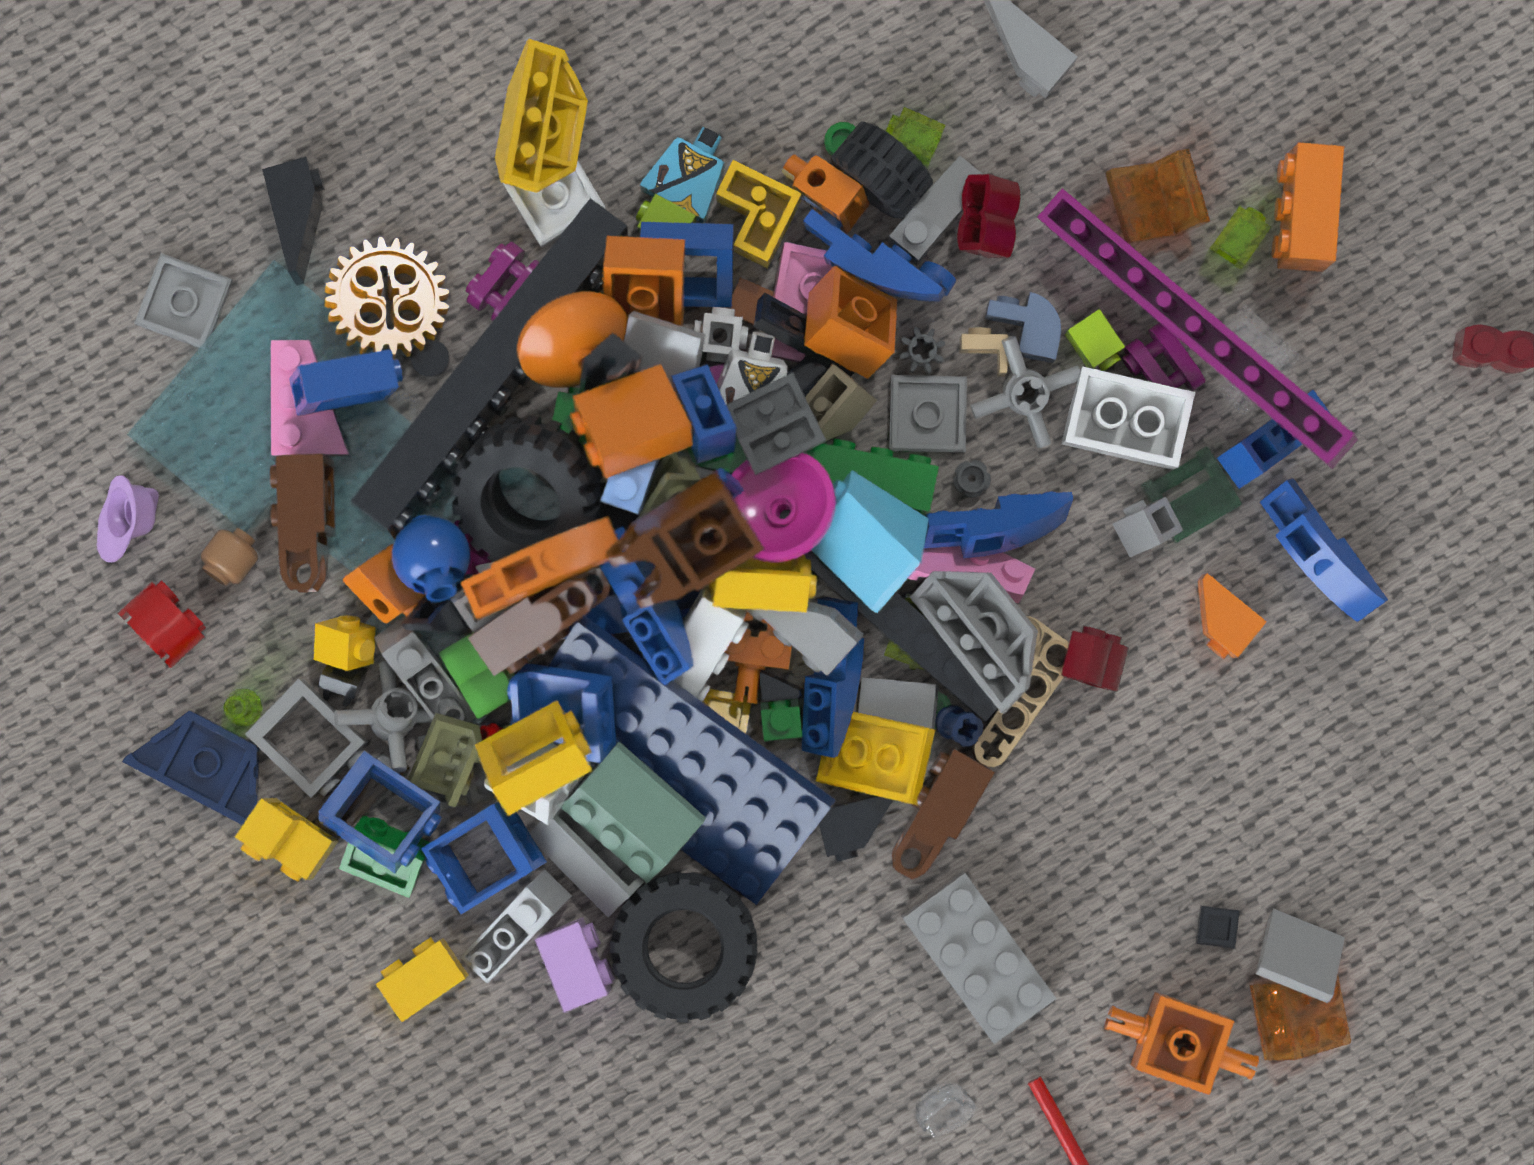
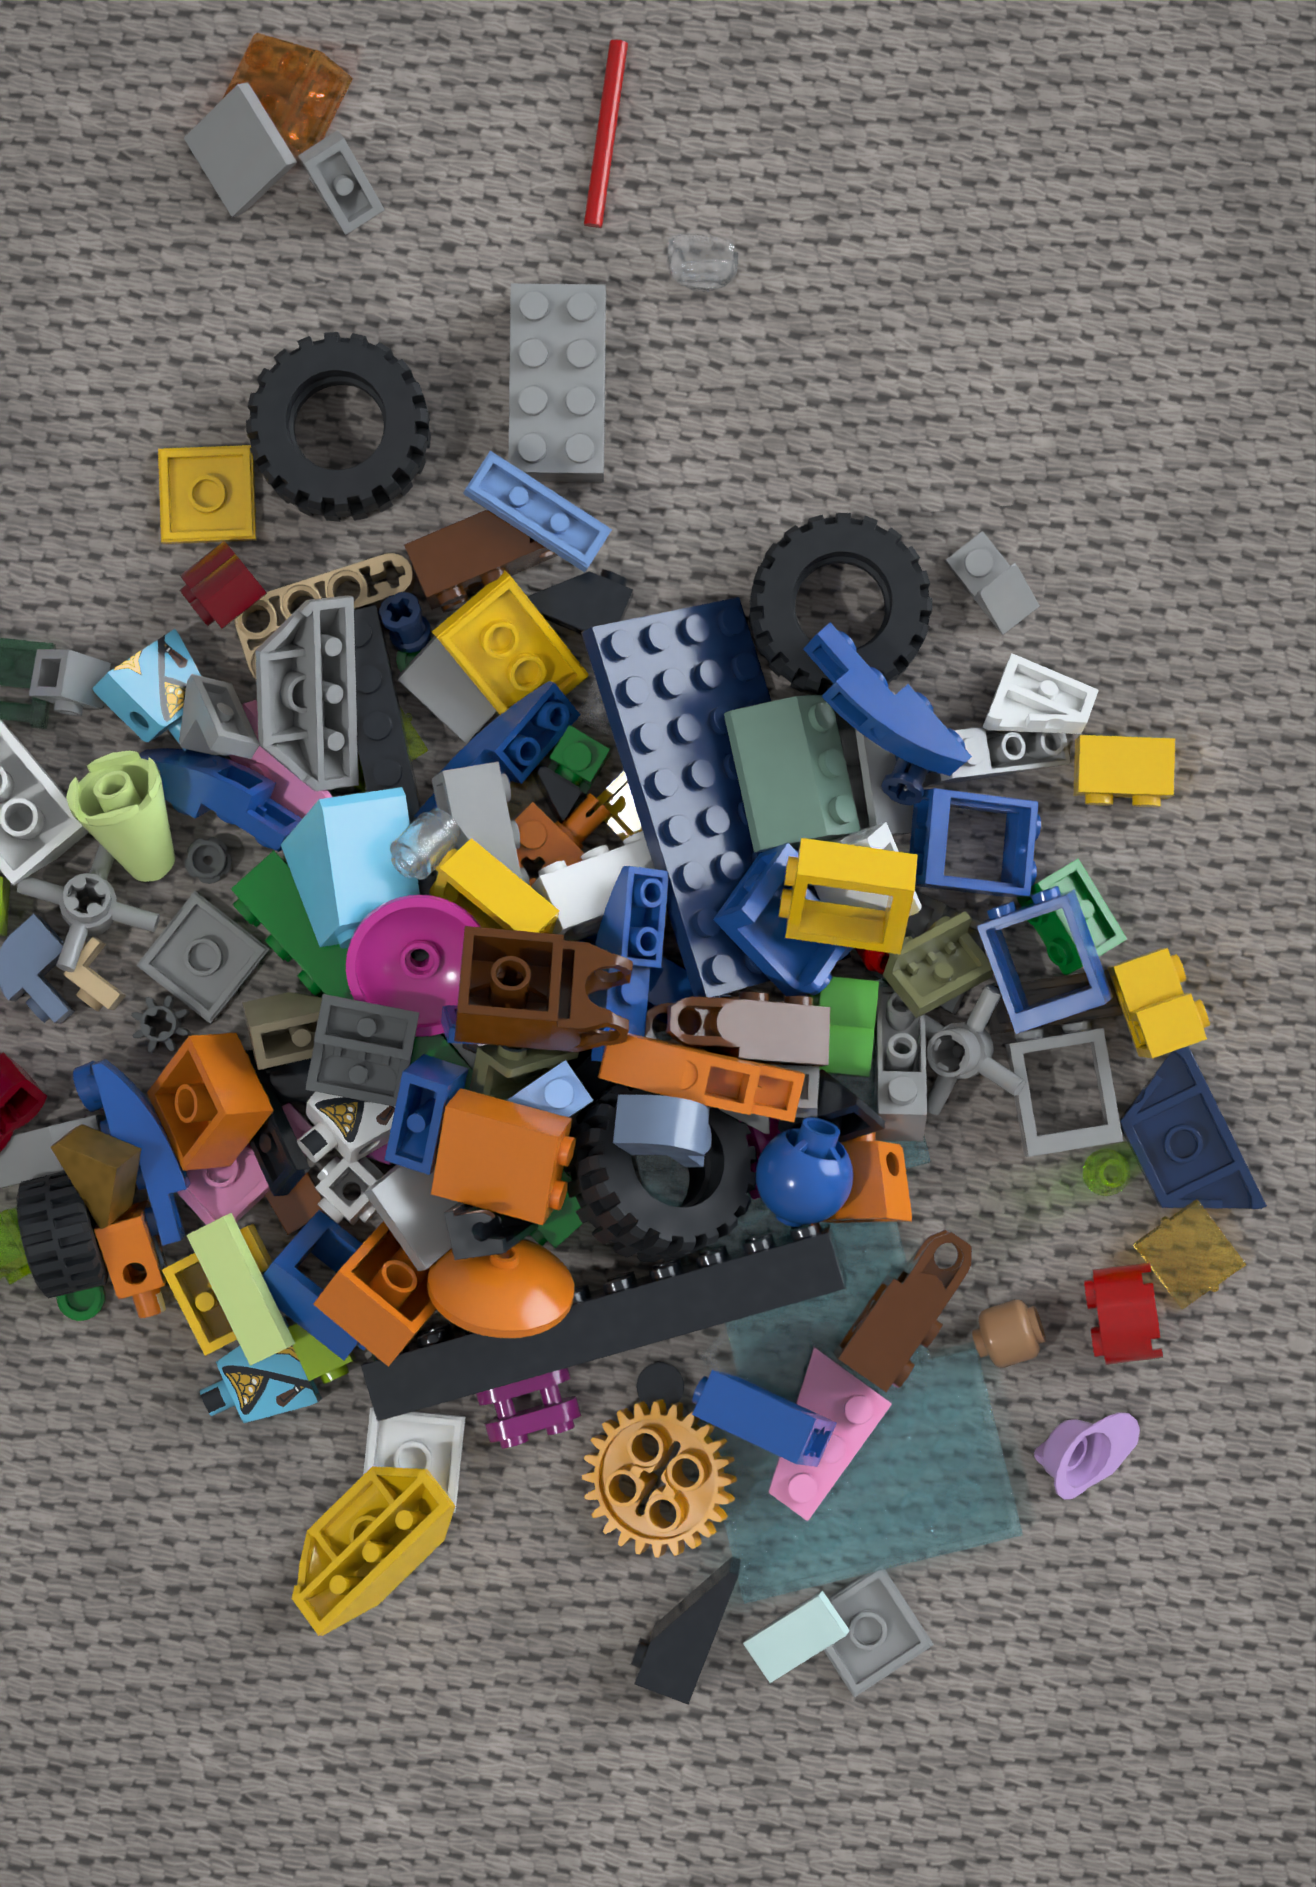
camera: 150 degrees left, 0 degrees up
yellow brick [313,615,376,671] -> none
black tile [318,664,368,707] -> none
lavender brick [535,917,615,1012] -> none
orange brick [1104,992,1259,1095] -> none
black tile [1196,905,1240,949] -> none
orange slope [1198,573,1267,659] -> none
none -> pearl gold slope [50,1124,141,1229]
none -> yellowish green cone [66,750,175,882]
none -> medium azure torso [92,629,201,751]
none -> yellow tile [158,445,257,544]
none -> light grey slope [179,674,260,759]
none -> yellowish green tile [187,1213,295,1366]
none -> black tyre [246,332,431,522]
none -> light grey slope [298,130,385,235]
none -> clear brick [390,808,461,879]
none -> medium blue tile [463,451,612,572]
none -> sand blue brick [613,1095,712,1167]
none -> light aqua tile [743,1591,850,1683]
none -> slope [803,622,972,776]
none -> dark blue bush [881,755,932,806]
none -> light grey slope [944,531,1040,635]
none -> white wing [982,653,1099,734]
none -> clear yellow piece [1133,1198,1246,1310]

